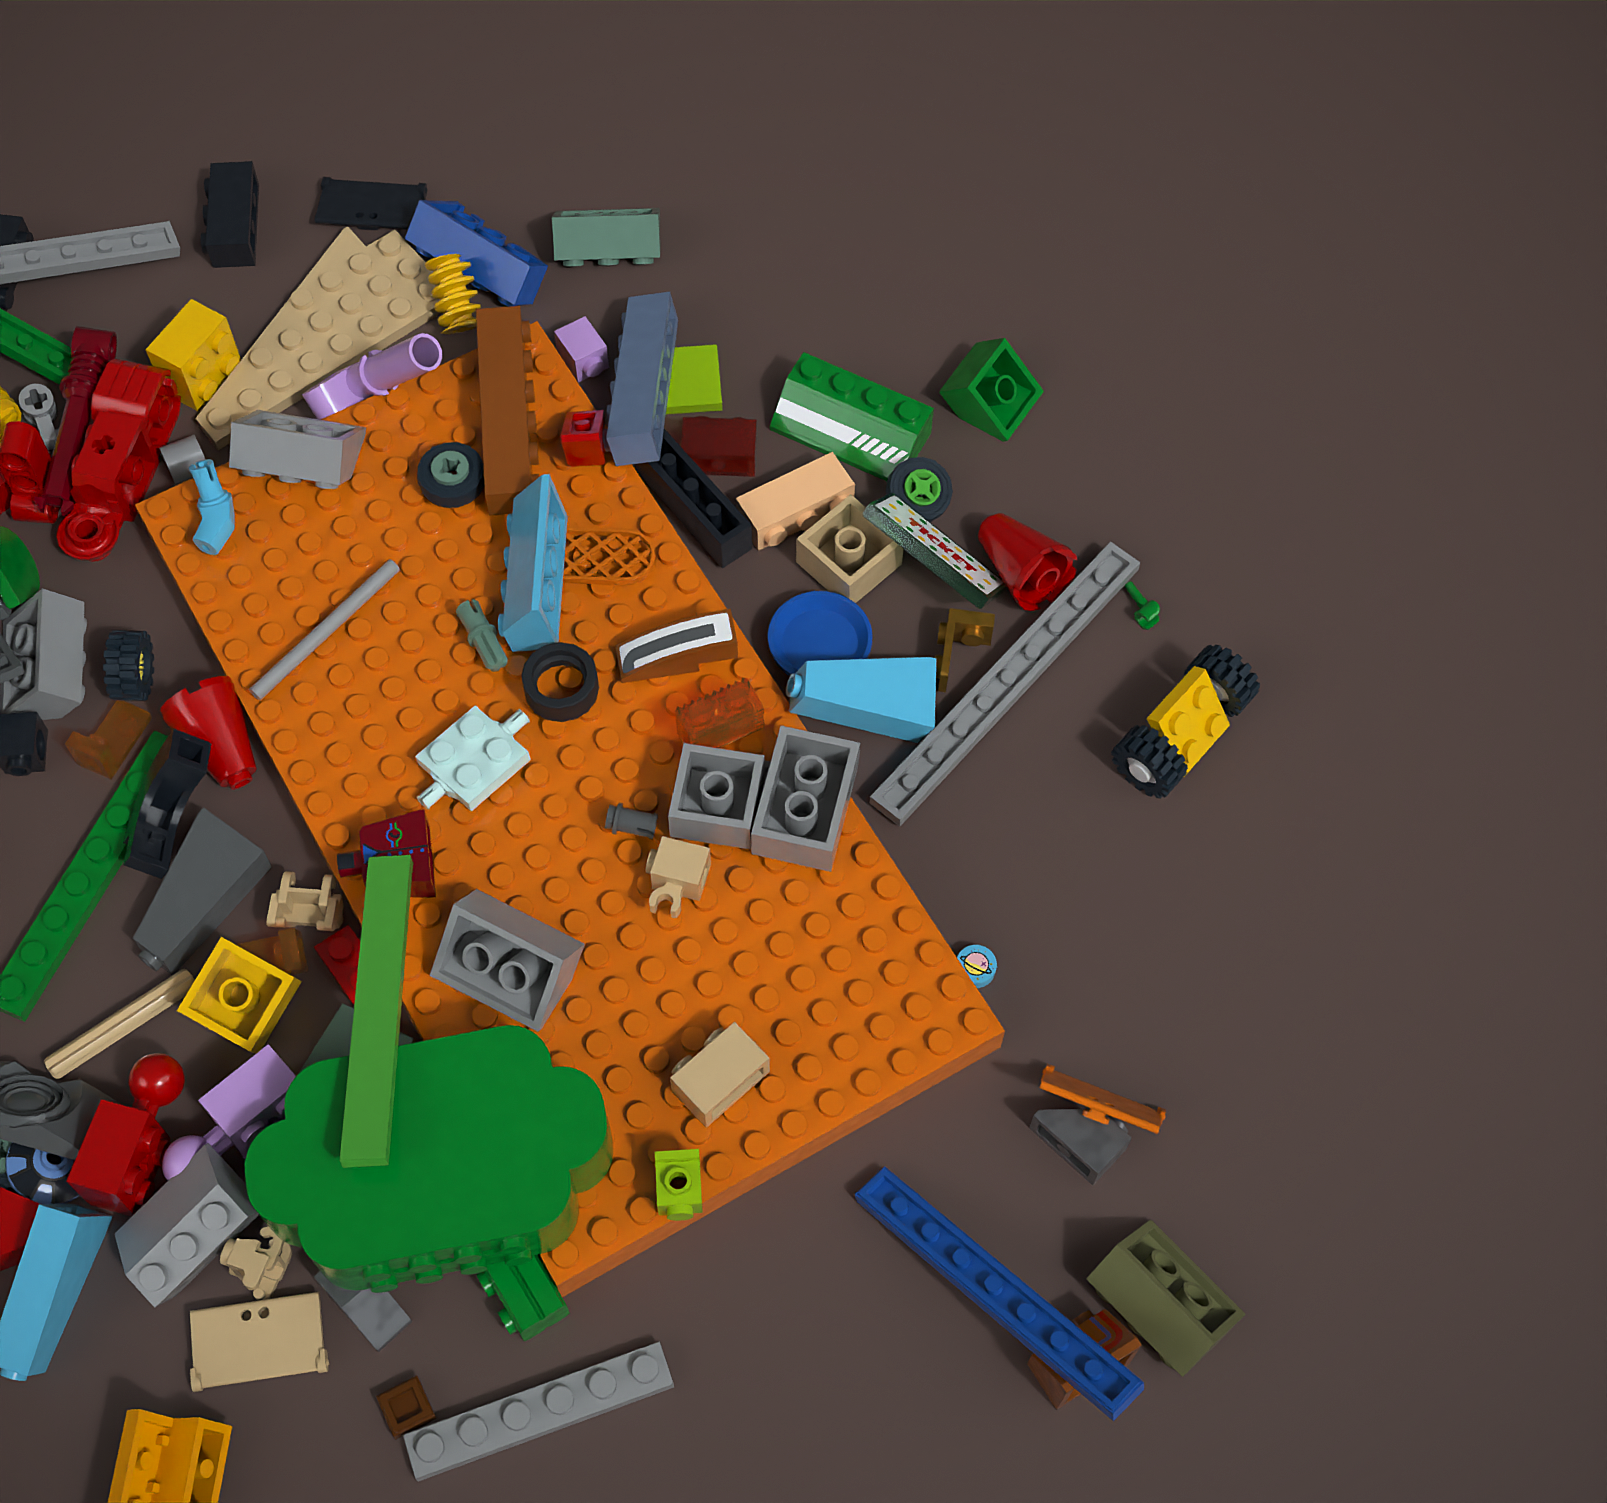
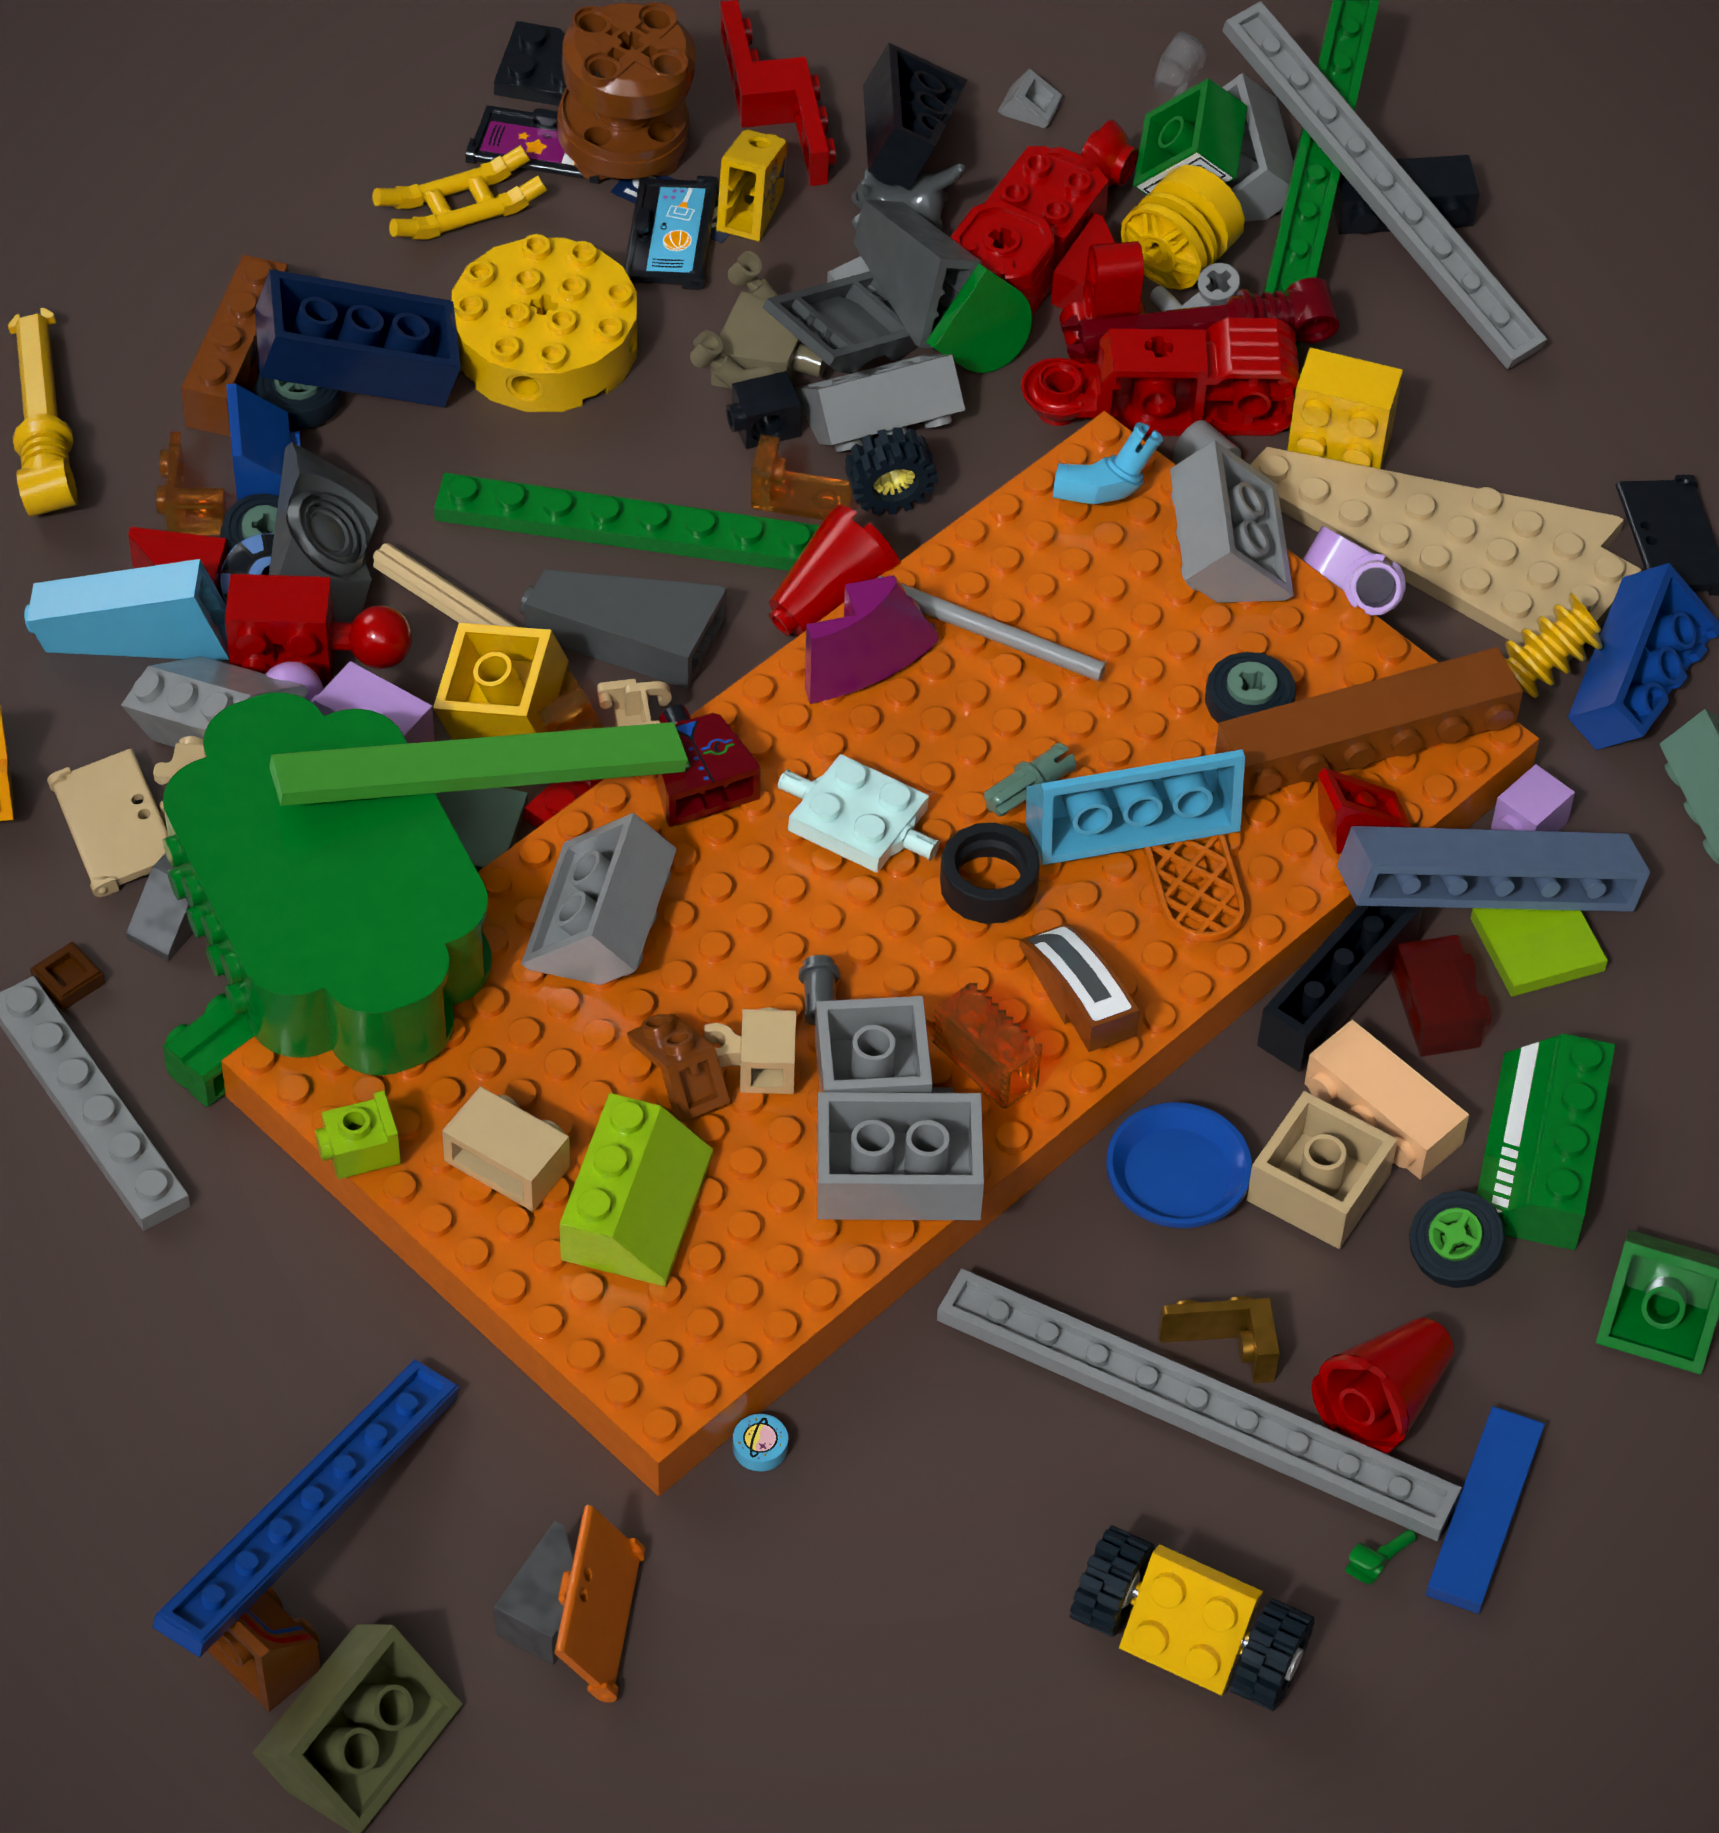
camera: 75 degrees right, 10 degrees down
black arch [123,729,212,879] -> none
black brick [201,161,259,268] -> none
medium azure slope [786,657,936,743] -> none
tile [862,492,1006,609] -> none
none -> lime slope [559,1093,713,1287]
none -> dark orange bracket [627,1014,730,1123]
none -> magenta slope [805,575,939,704]
none -> blue tile [1425,1406,1545,1614]

